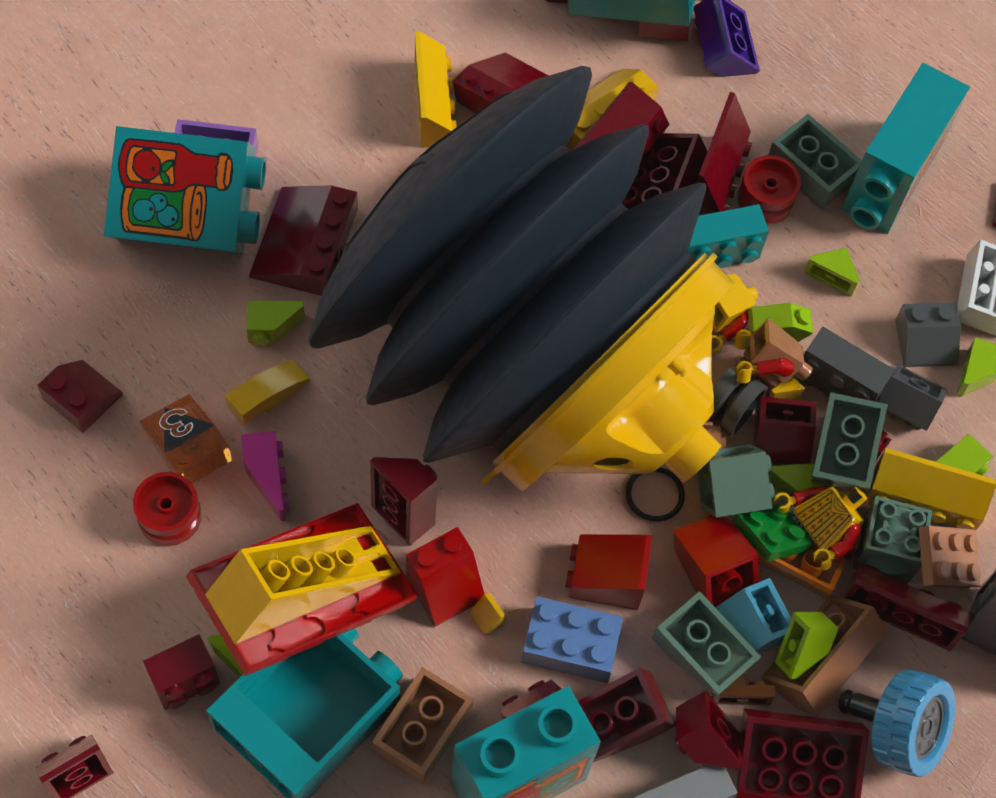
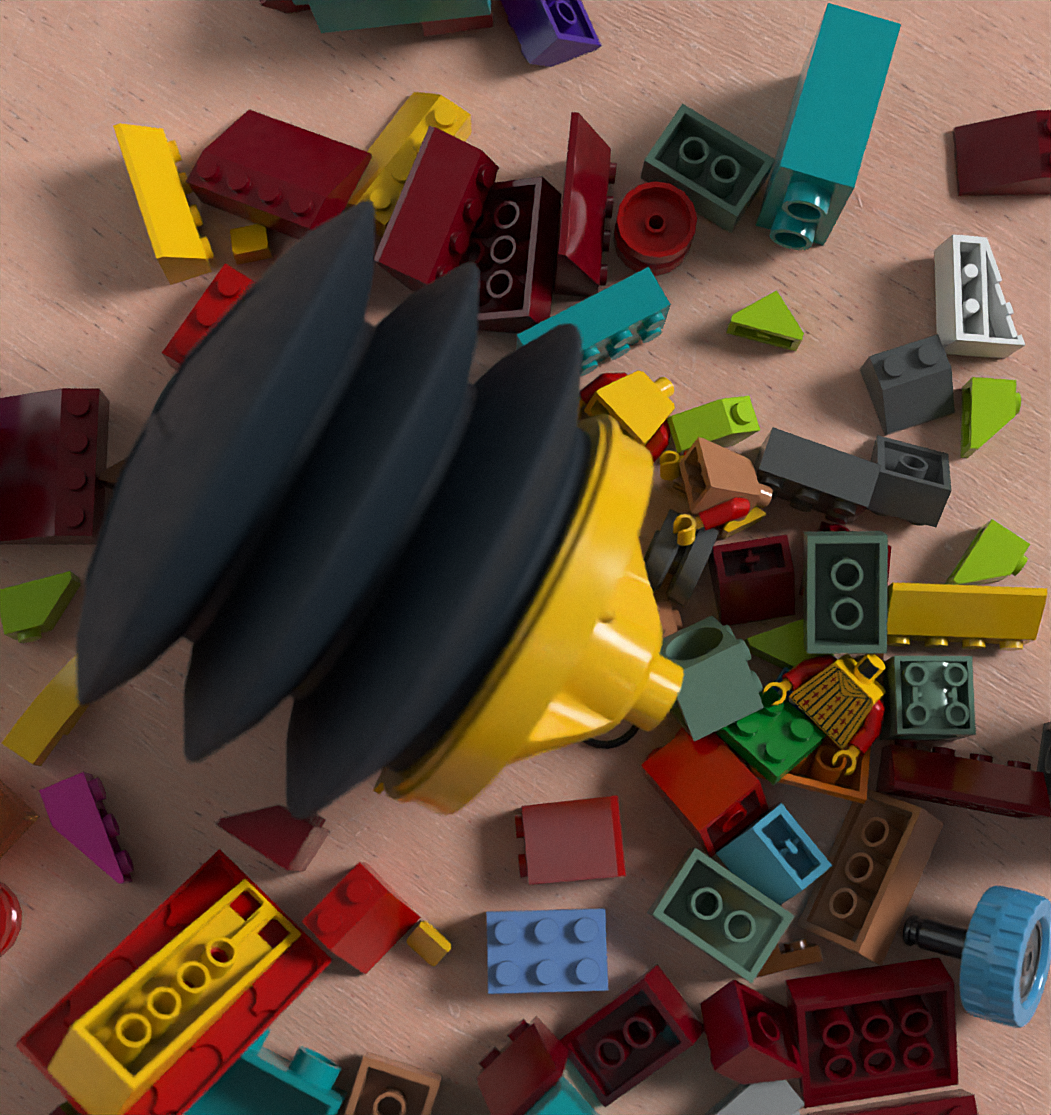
camera: 15 degrees left, 15 degrees up
lime slope [775,612,839,679] -> none
nougat plate [919,526,981,588] -> none

